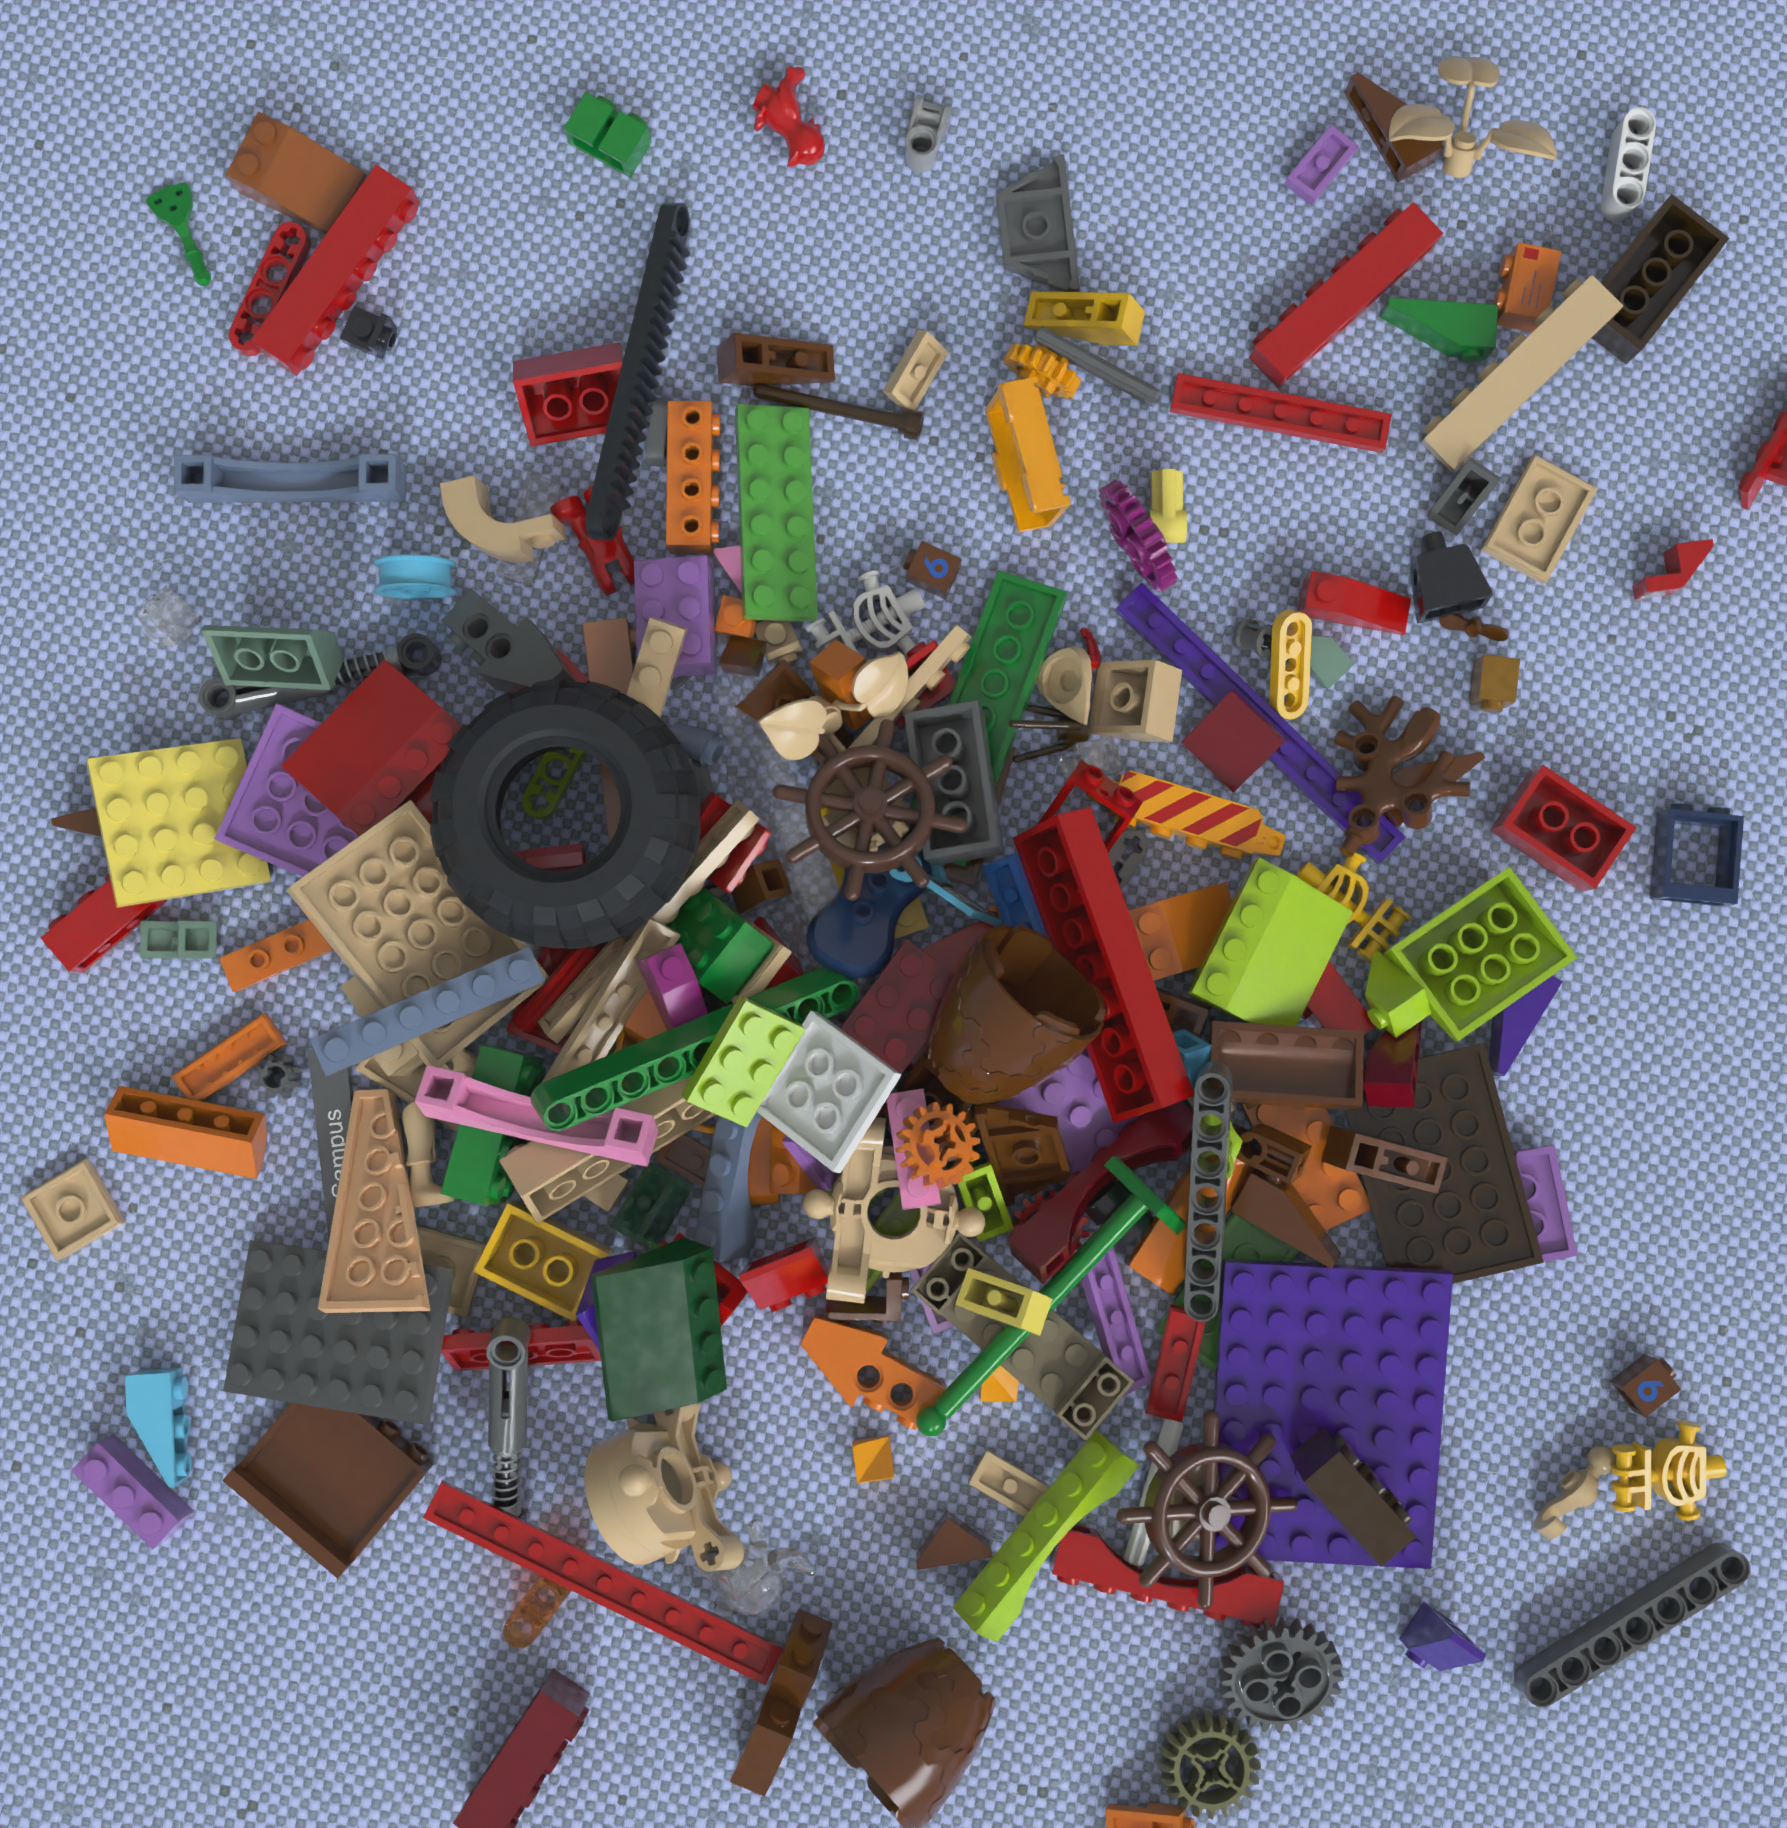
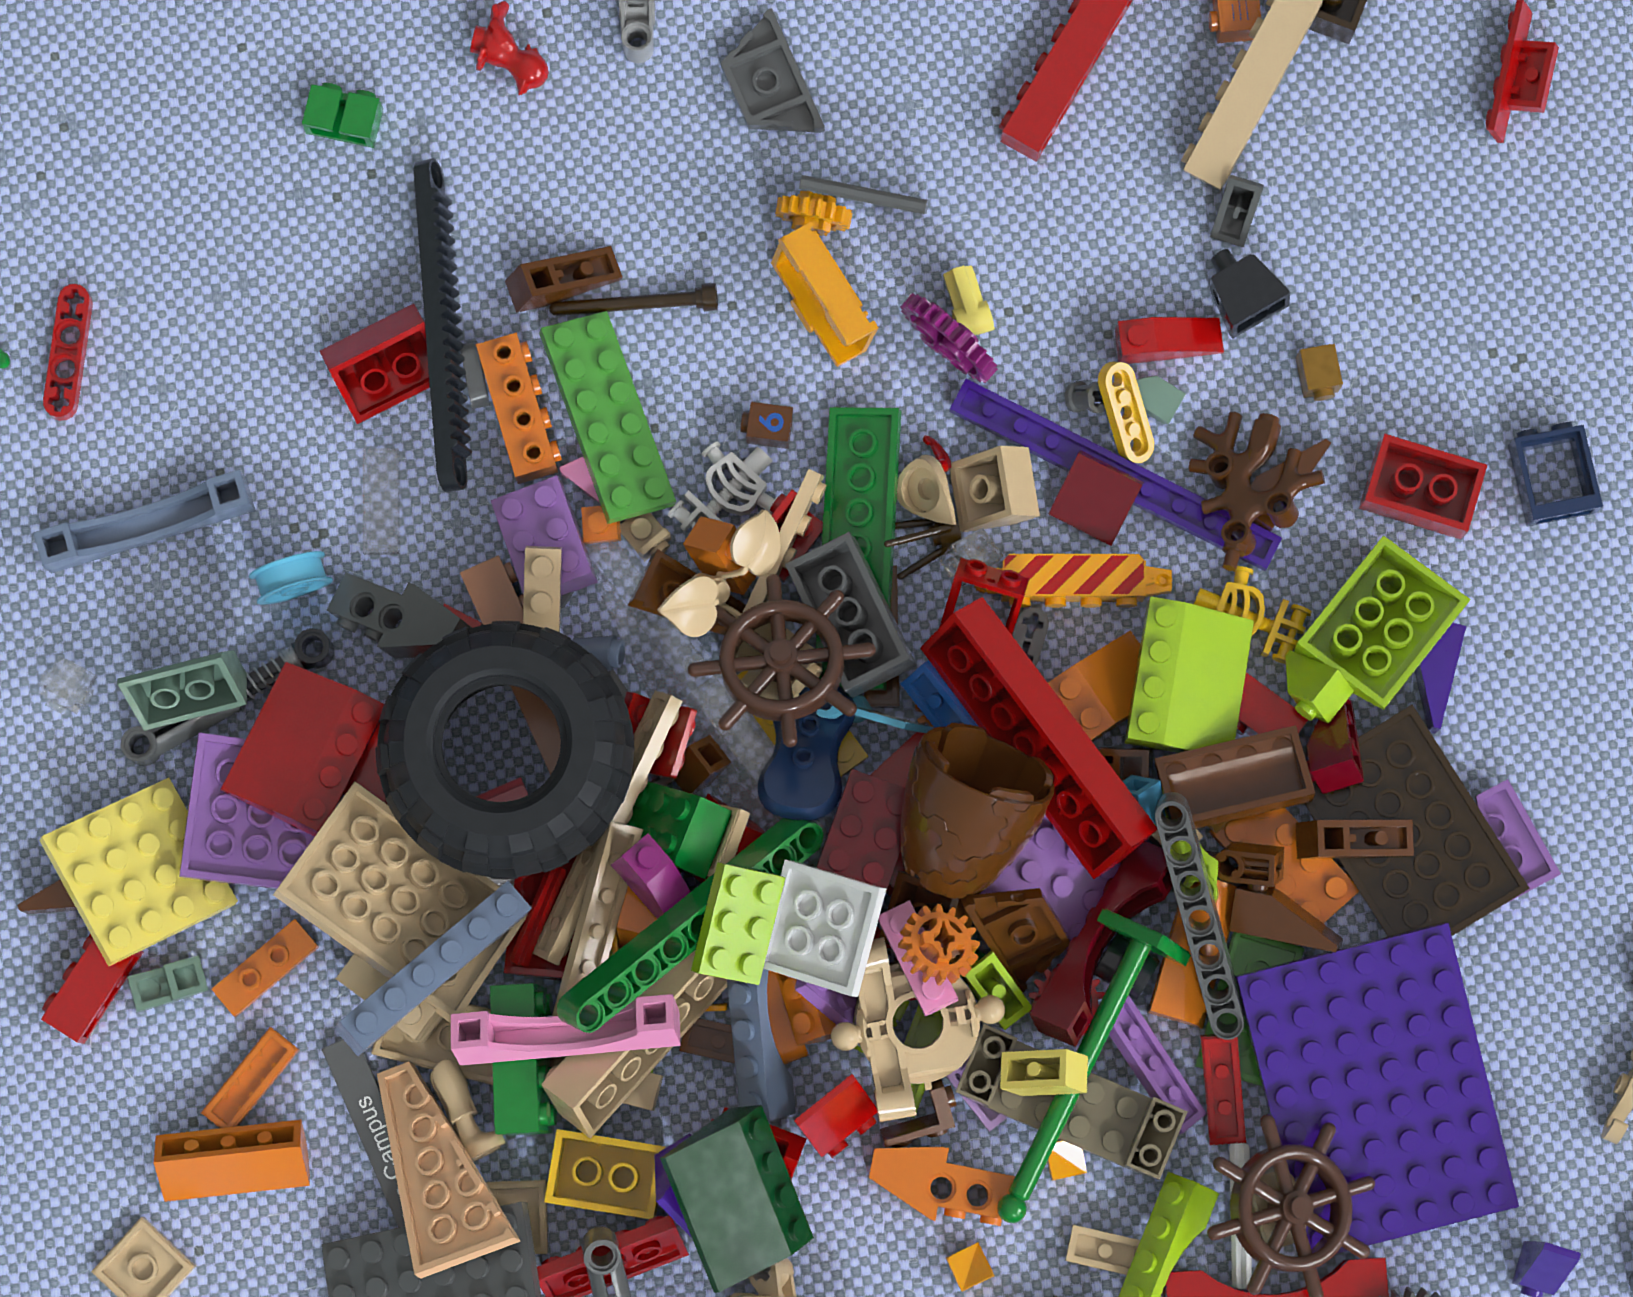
camera: 15 degrees left, 5 degrees down
dark orange slope [226,111,366,234] -> none
red brick [251,164,420,376] -> none
dark grey gear [255,1055,304,1099] -> none
black bracket [340,306,397,360] -> none
tan arch [440,475,566,563] -> none
lime beam [522,748,586,820] -> none
red piece [550,486,635,596] -> none
clear green brick [610,1161,694,1250] -> none
reddish brown slope [719,636,767,677] -> none
tan plate [882,330,949,412] -> none
yellow slope [1023,291,1145,346] -> none
red plate [1169,373,1392,453] -> none
dark brown brick [1290,1426,1417,1567] -> none
green slope [1380,298,1498,363] -> none
reddish brown piece [1439,614,1509,641] -> none
tan tile [1480,454,1598,585] -> none
red slope [1632,539,1714,600] -> none

